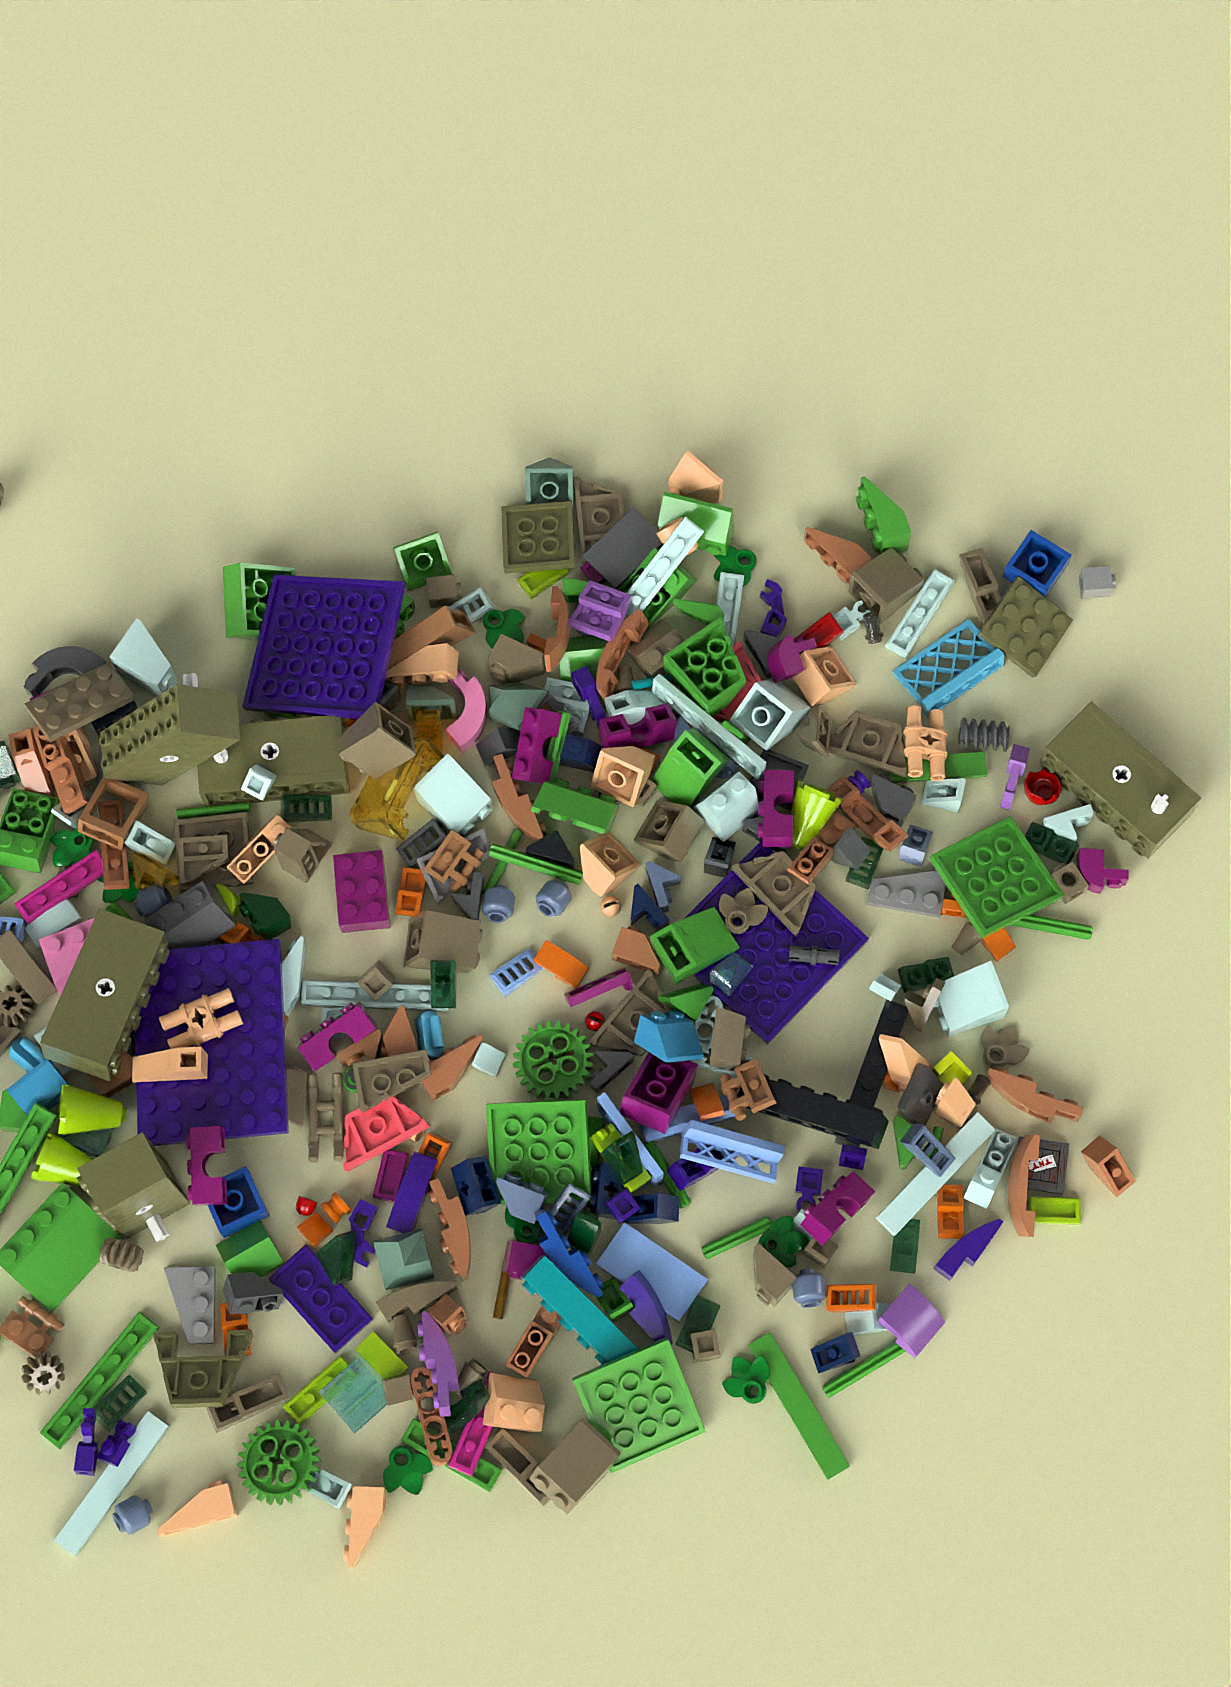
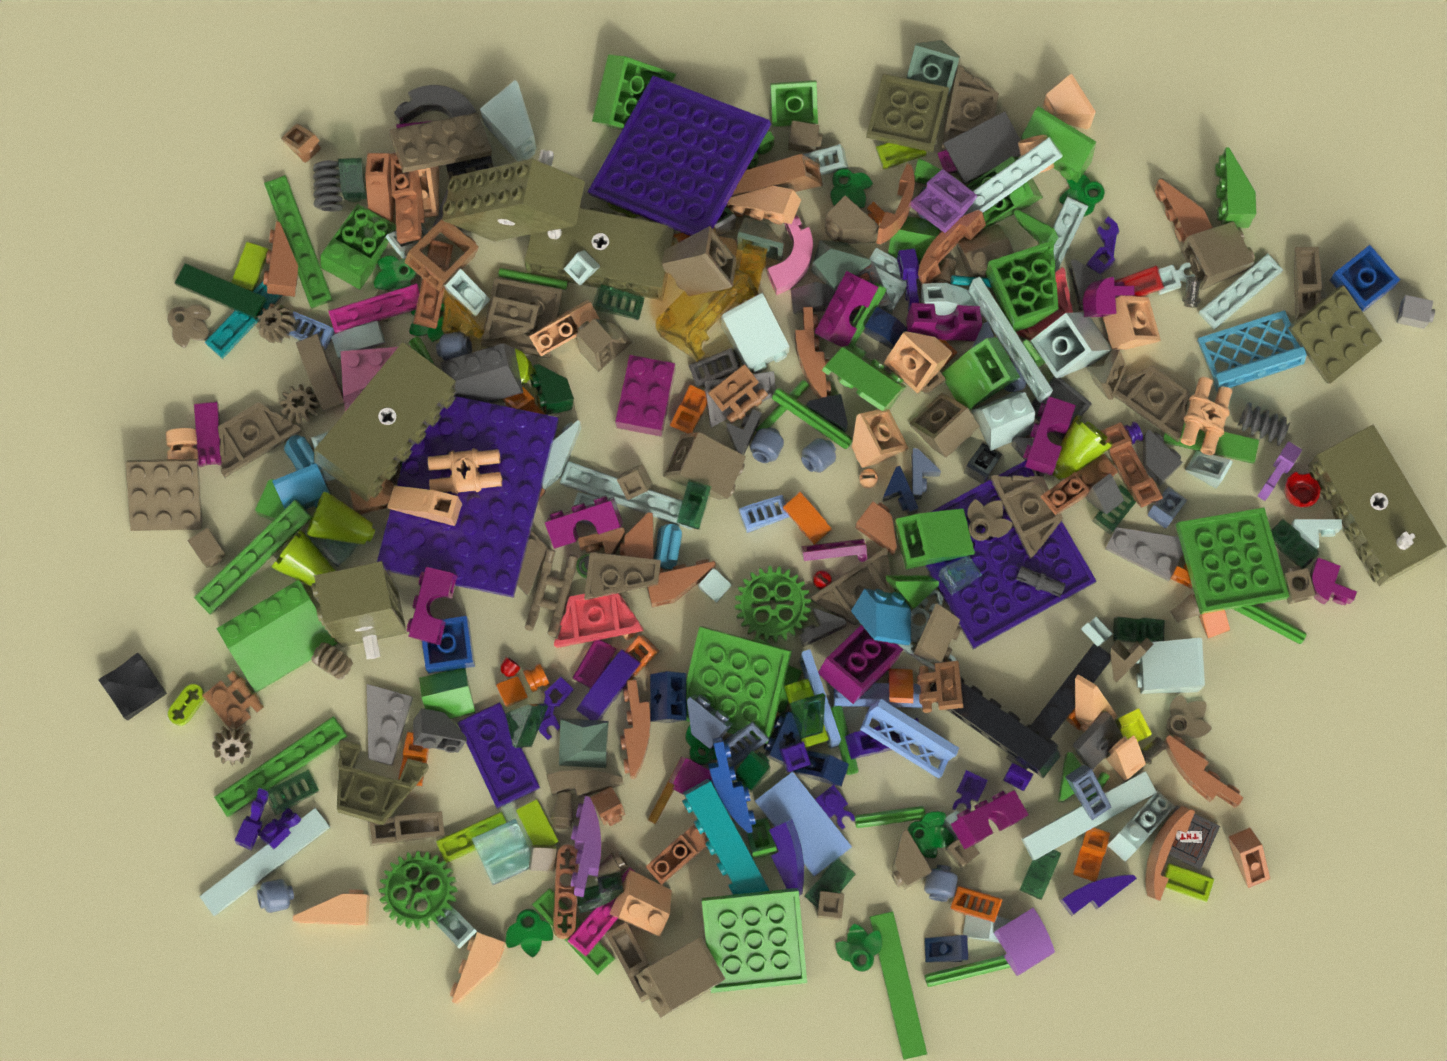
camera: 15 degrees right, 5 degrees up
none -> dark purple plate [815,785,855,830]

